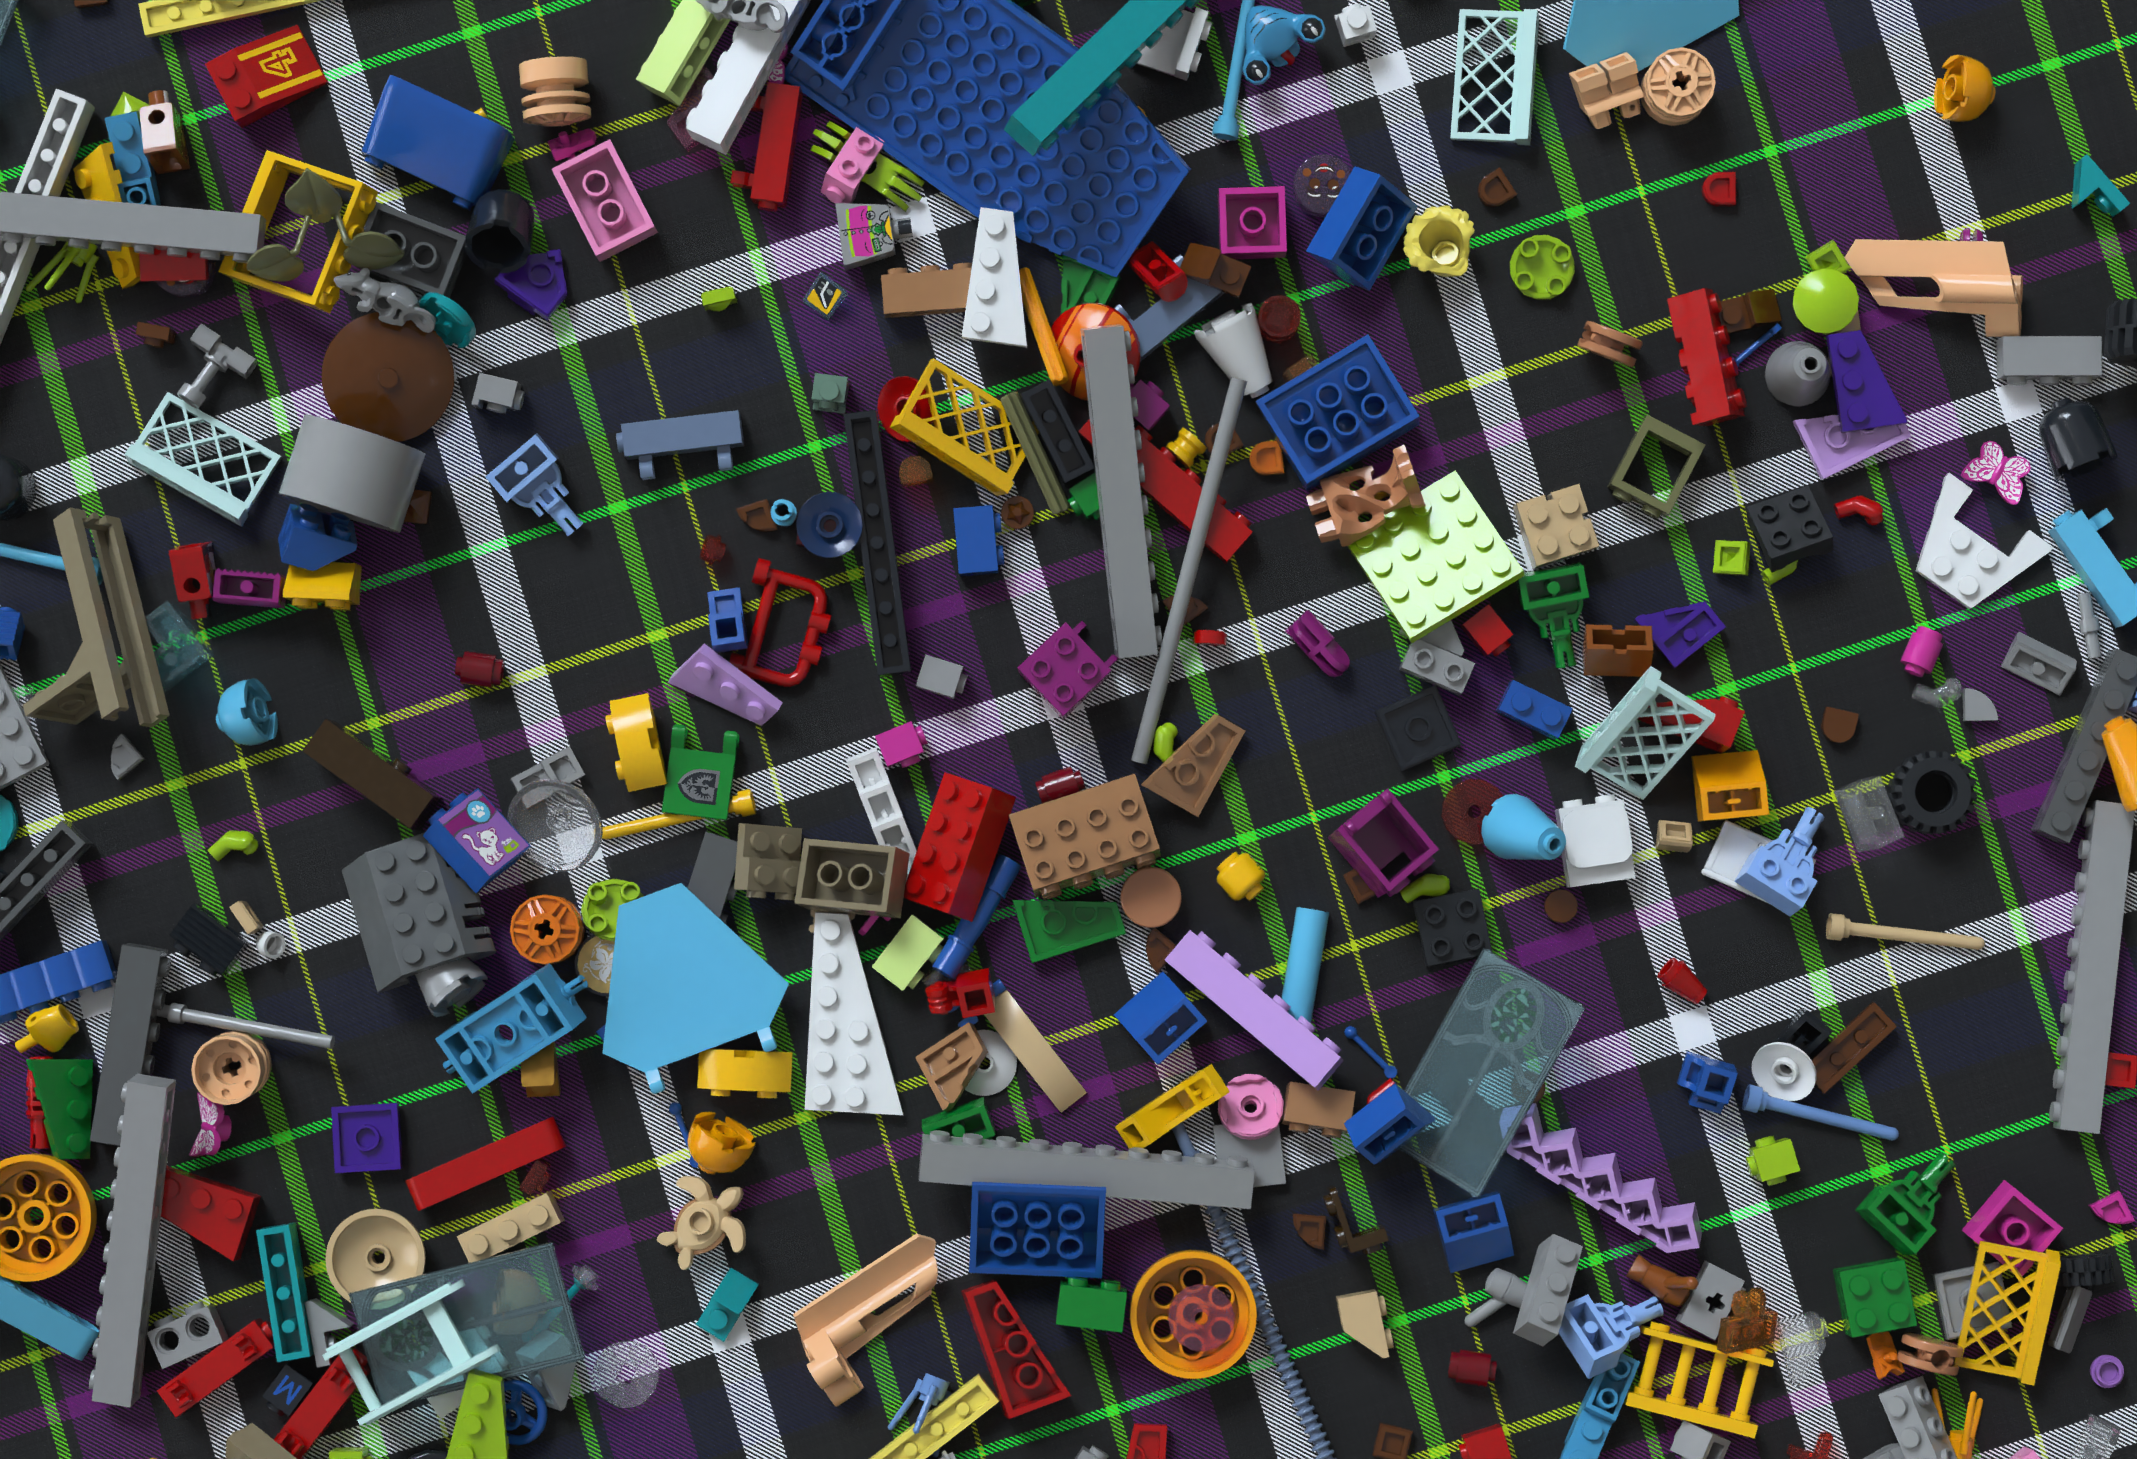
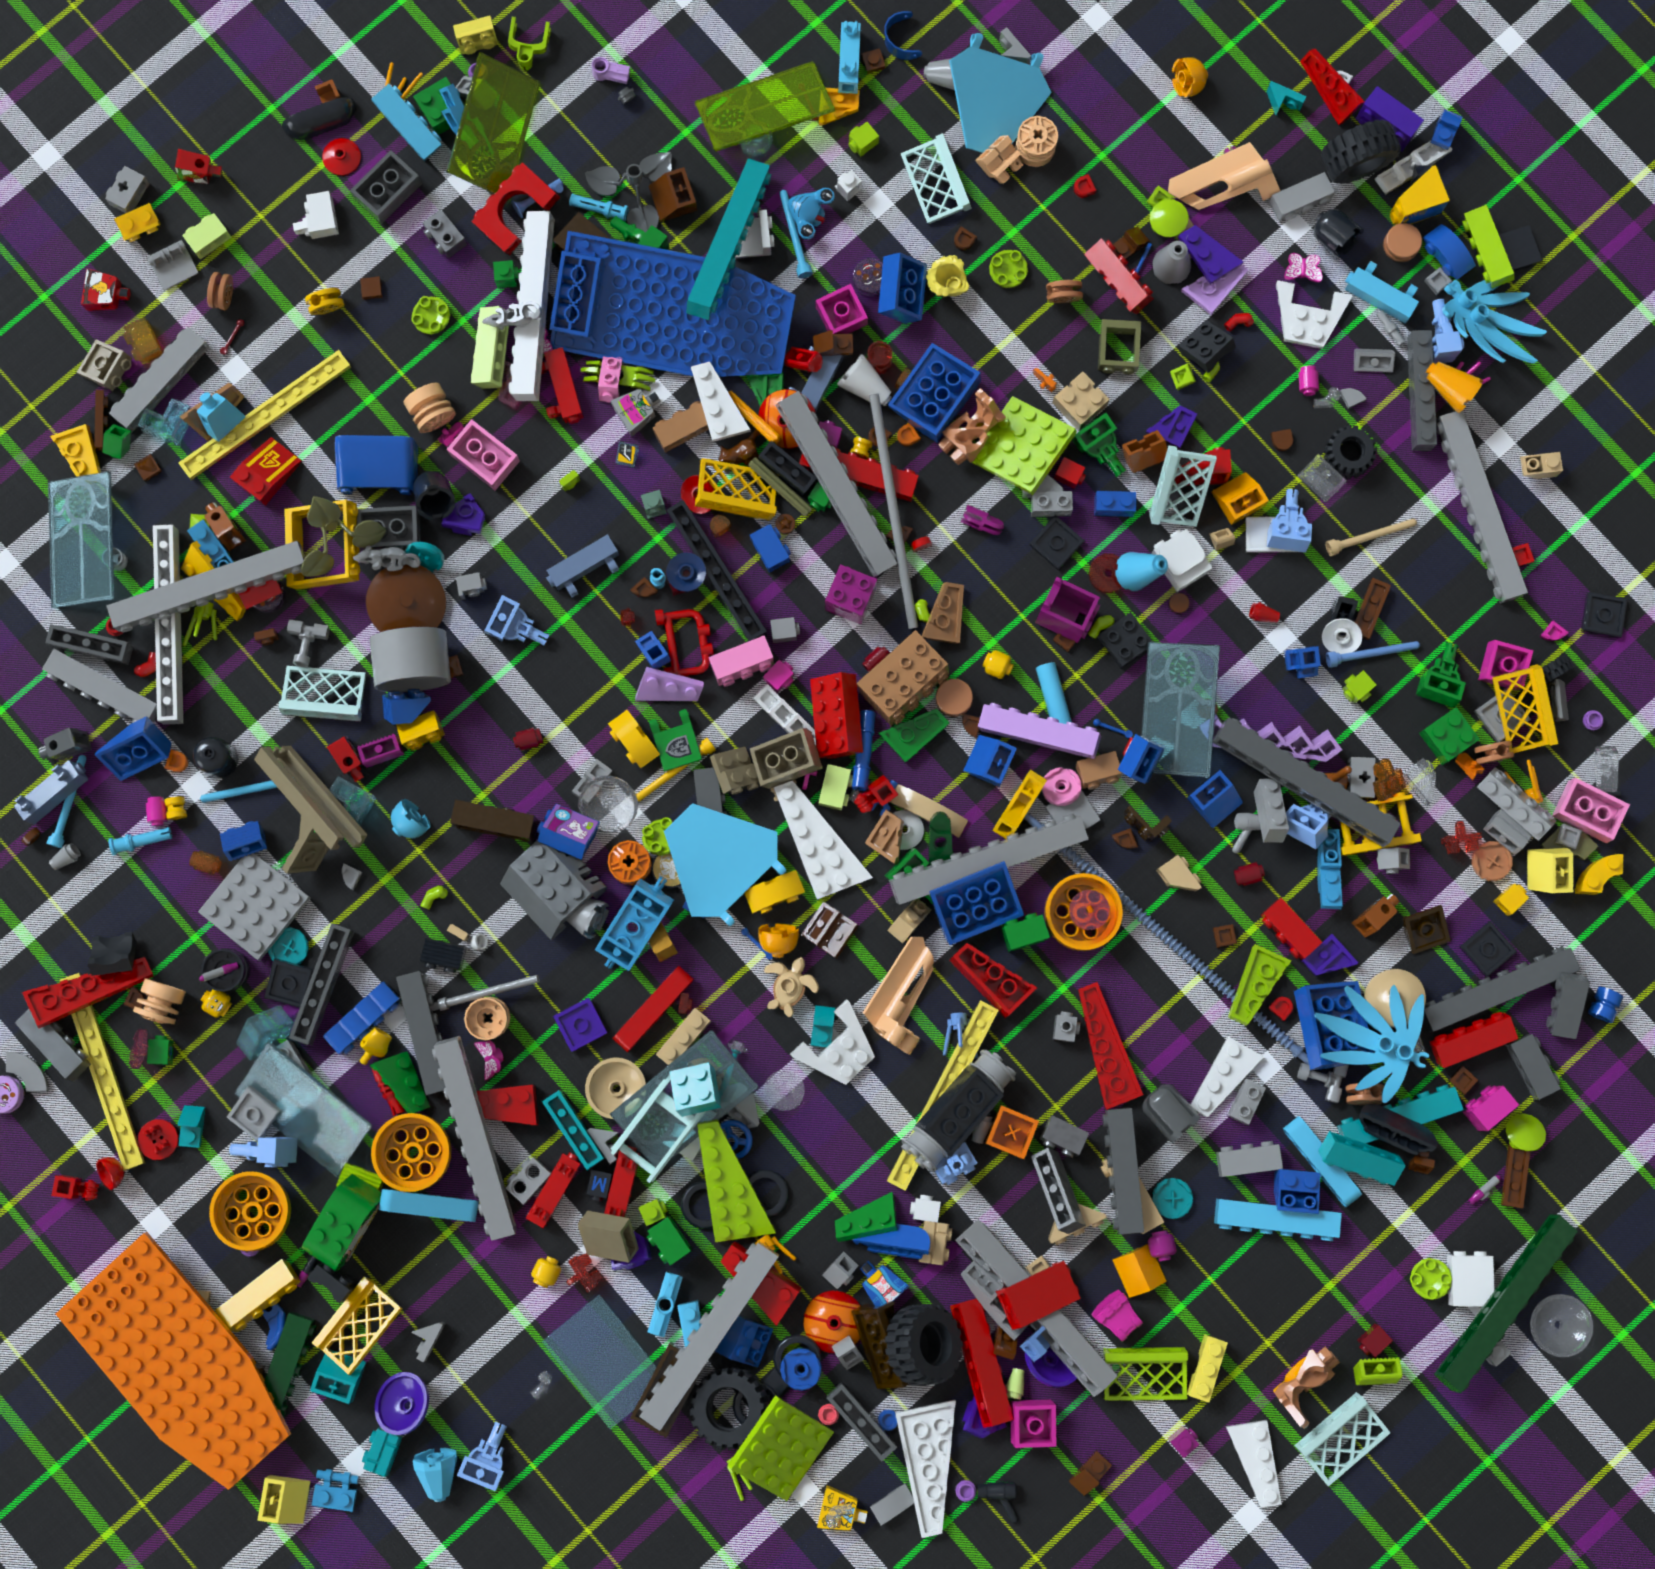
camera: 25 degrees left, 5 degrees down
none -> brick [669,1062,721,1117]
none -> bright pink brick [709,635,774,687]
none -> reddish brown animal [718,429,760,472]
none -> white wing [790,999,875,1085]
none -> slope [801,902,859,959]
none -> tan slope [887,899,931,943]
none -> dark green piece [928,811,953,866]
none -> orange piece [1032,368,1057,392]
none -> dark grey brick [1212,718,1401,847]

